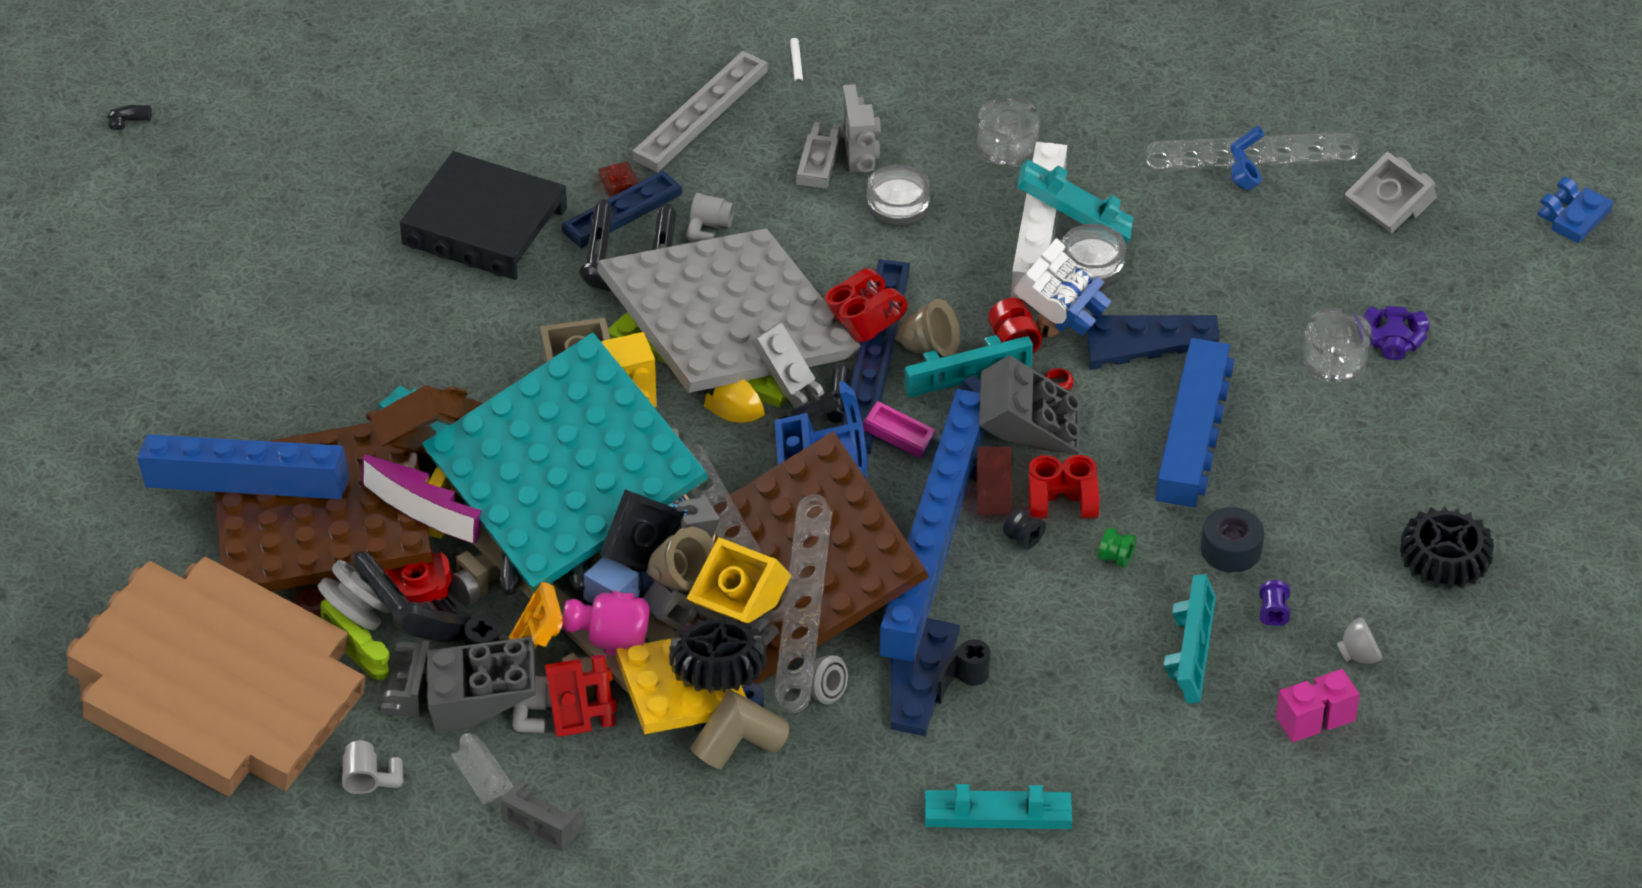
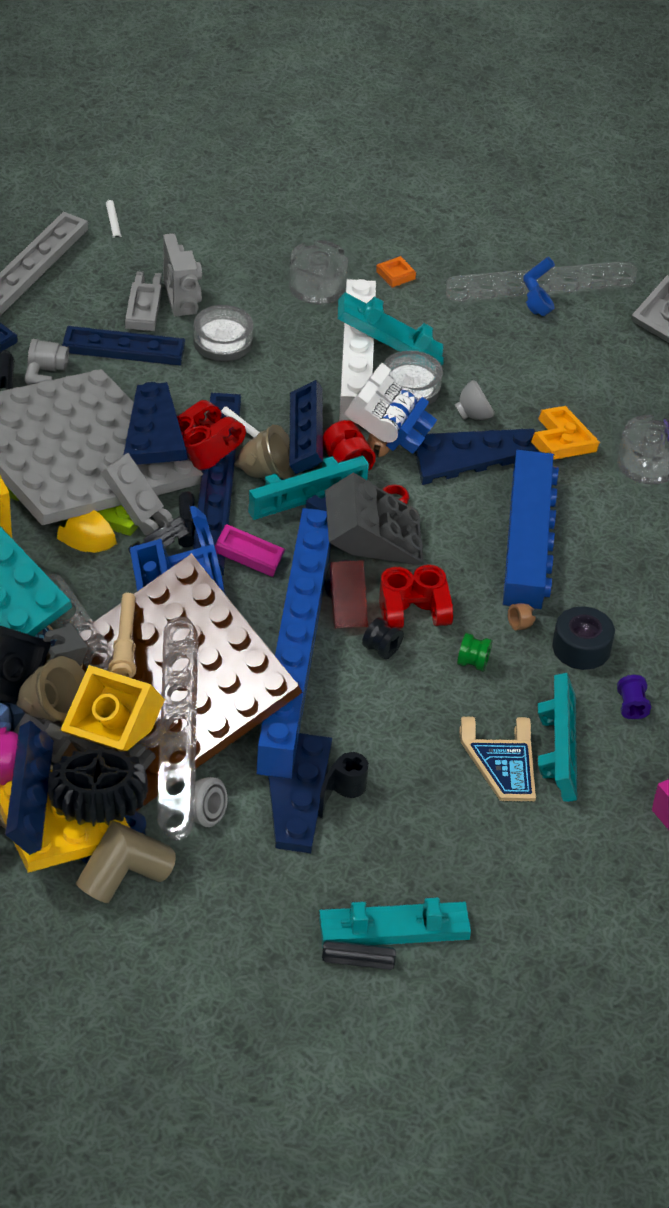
camera: 10 degrees left, 0 degrees up
none -> dark blue plate [5,720,54,855]
none -> dark blue tile [62,326,185,366]
none -> tan pin [108,593,136,678]
none -> dark blue wing [123,382,188,465]
none -> white piece [221,406,260,437]
none -> dark blue plate [289,380,323,474]
none -> black axle [322,940,396,970]
none -> orange tile [376,256,416,287]
none -> light grey brick [455,380,495,420]
none -> flag [459,717,536,801]
none -> medium nougat hinge [508,603,536,631]
none -> light orange plate [531,406,600,460]

